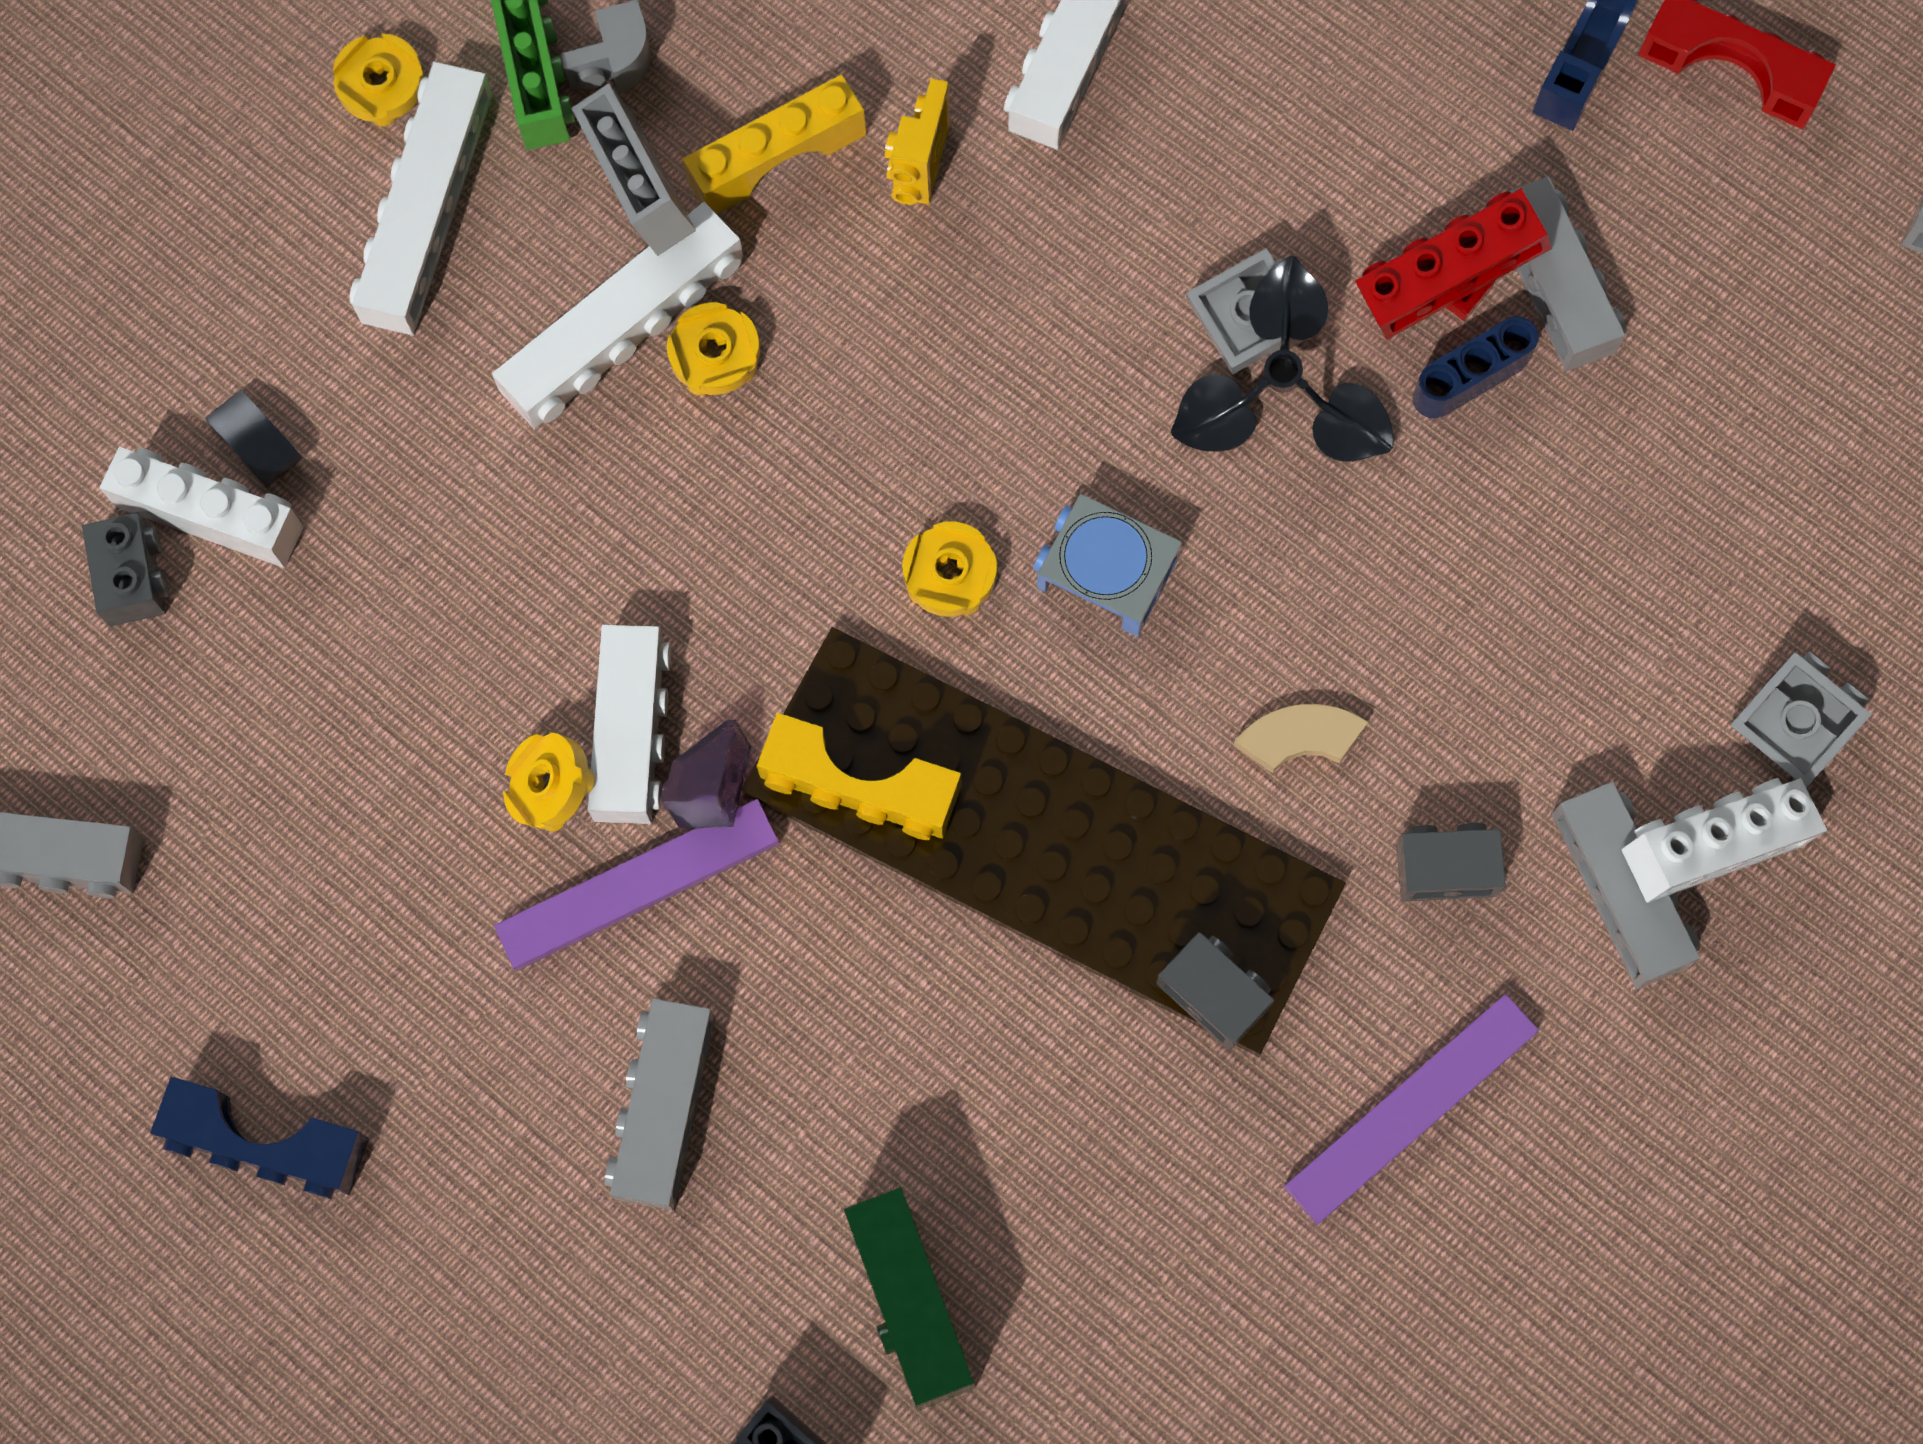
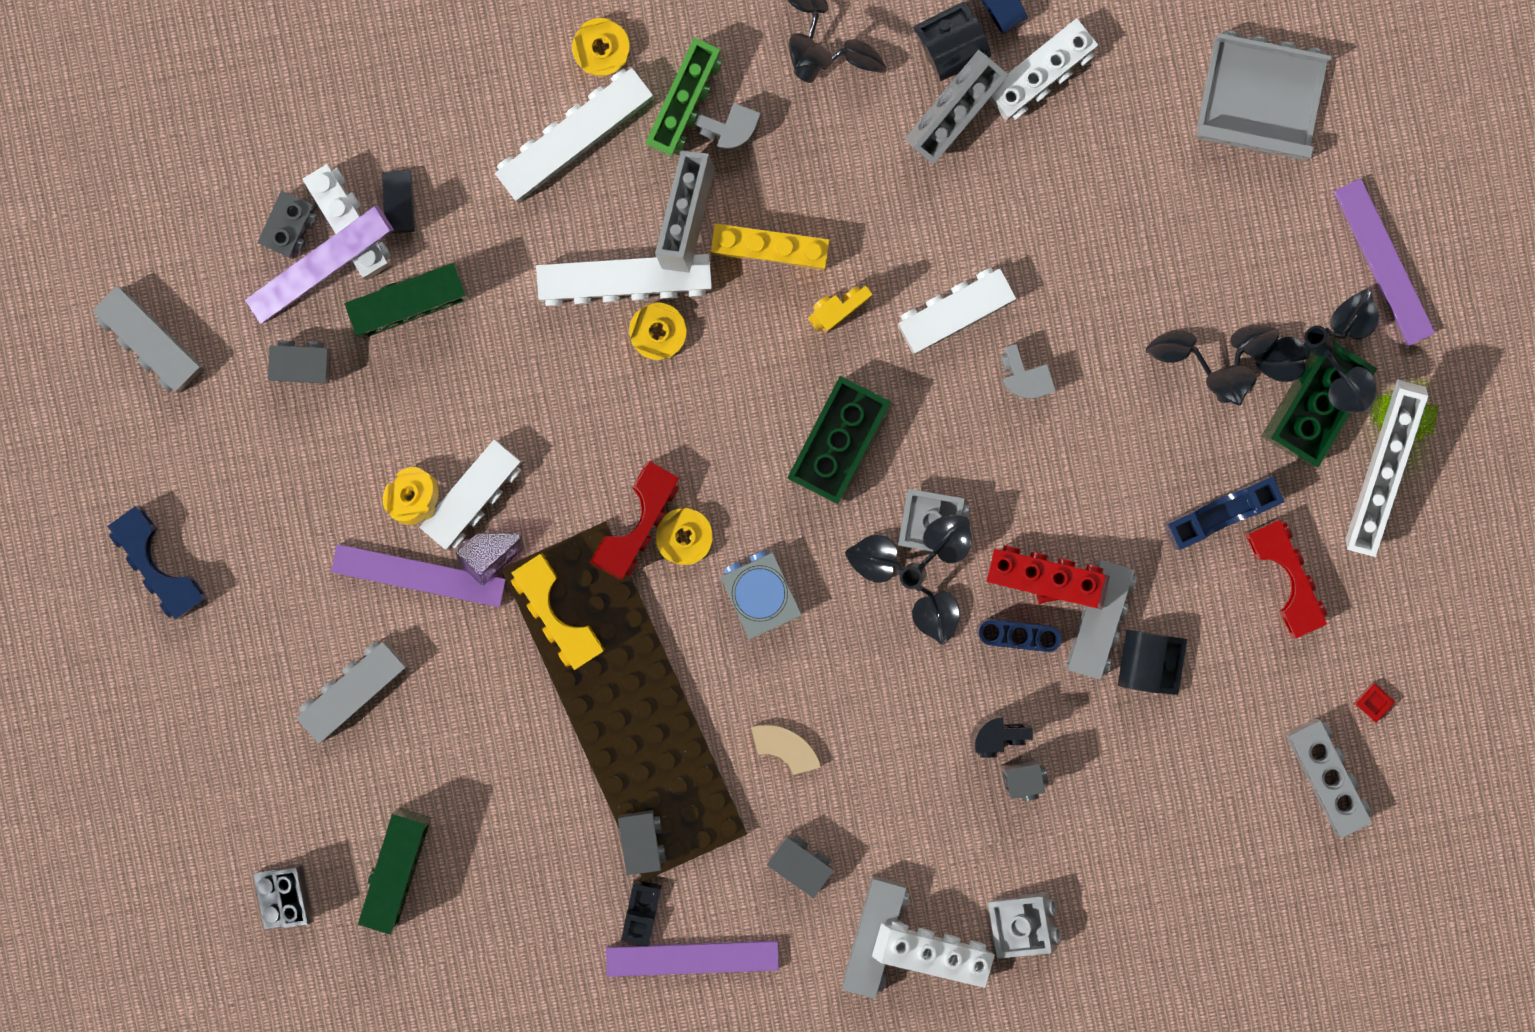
camera: 35 degrees right, 15 degrees up
none -> tile [245,206,394,324]
none -> dark grey brick [268,340,331,384]
none -> dark green brick [344,263,471,339]
none -> red arch [589,461,679,580]
none -> black slope [621,880,662,946]
none -> dark green brick [787,376,893,506]
none -> black brick [971,713,1033,758]
none -> light grey brick [1000,344,1056,399]
none -> dark grey brick [1001,759,1049,801]
none -> black brick [1117,629,1187,695]

